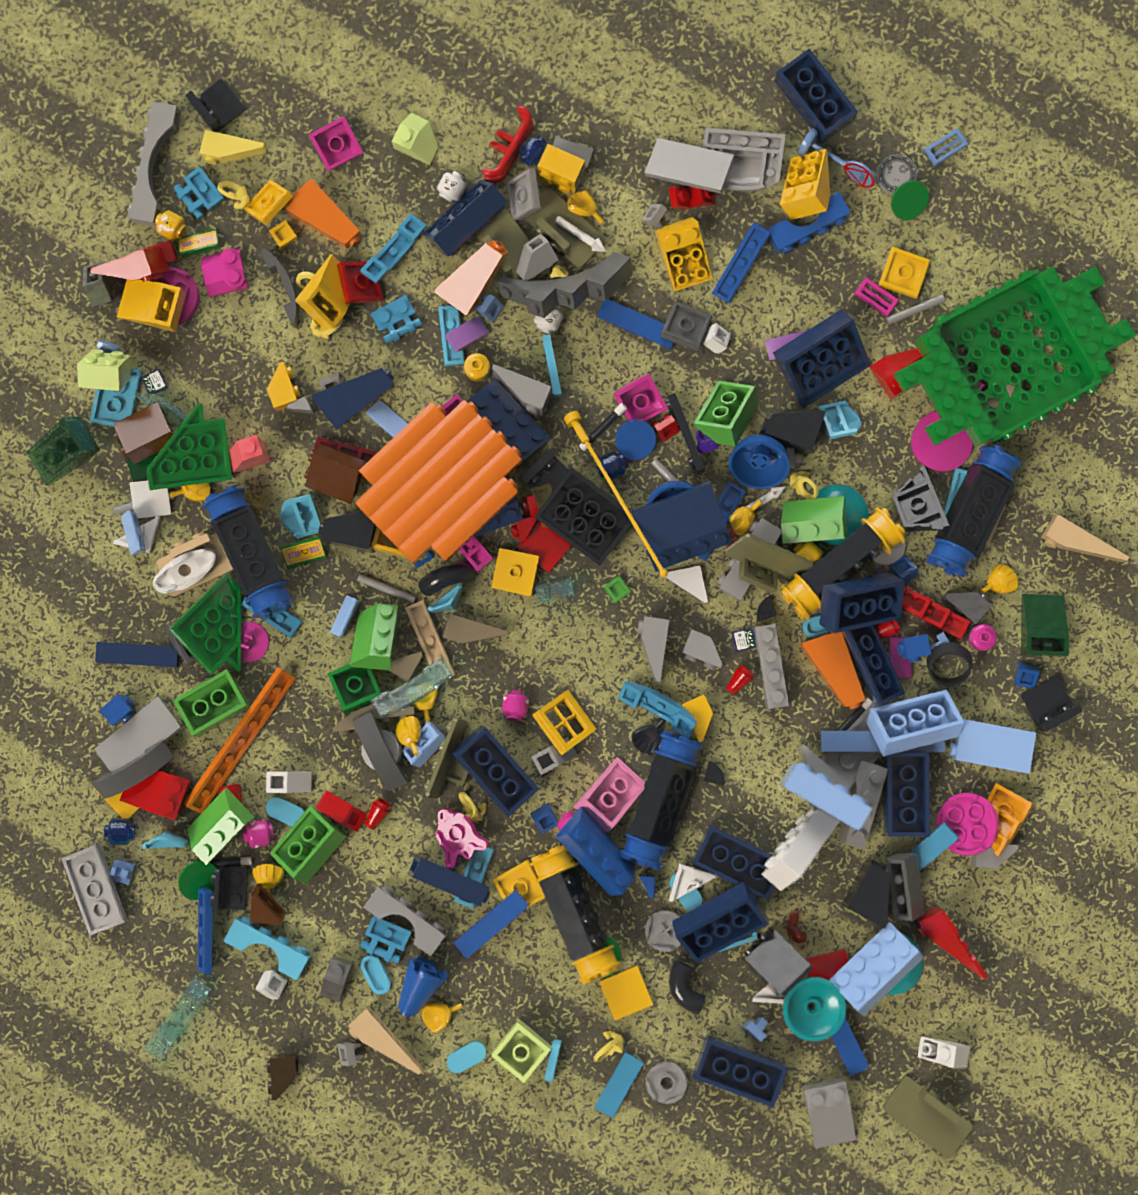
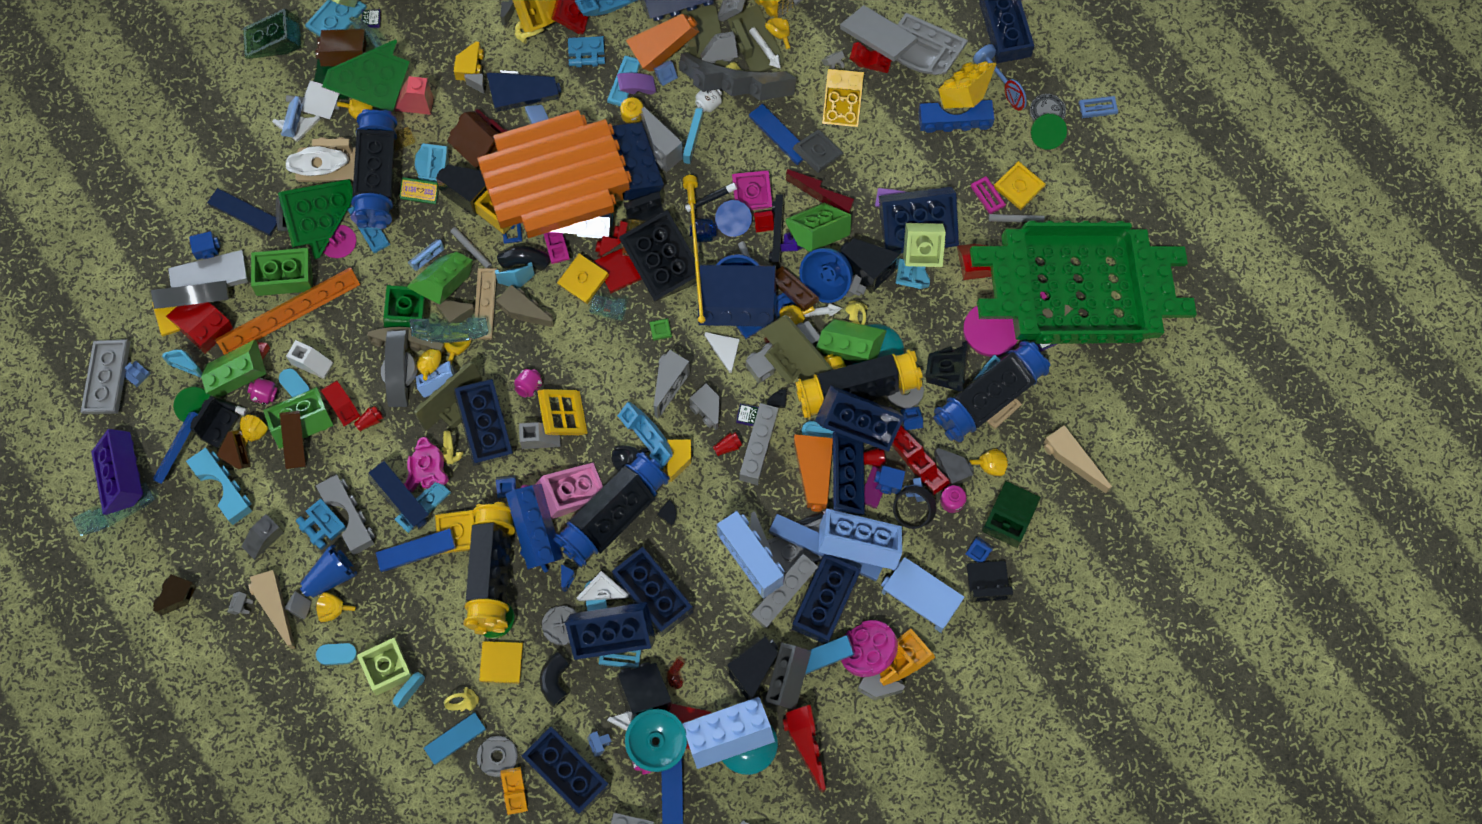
camera: 20 degrees right, 15 degrees down
clear blue head [104,818,135,845] -> none
white slope [255,970,288,1000] -> none
medium azure tile [360,955,391,995] -> none
white slope [702,323,731,354] -> none
blue tile [712,222,771,304] -> none
white brick [762,806,840,891] -> none
none -> dark purple slope [91,429,143,515]
none -> reddish brown tile [279,411,306,469]
none -> light grey slope [284,592,312,620]
none -> light orange slope [500,767,528,815]
none -> reddish brown tile [776,266,819,311]
none -> dark red slope [785,169,854,214]
none -> yellowish green brick [903,223,946,267]

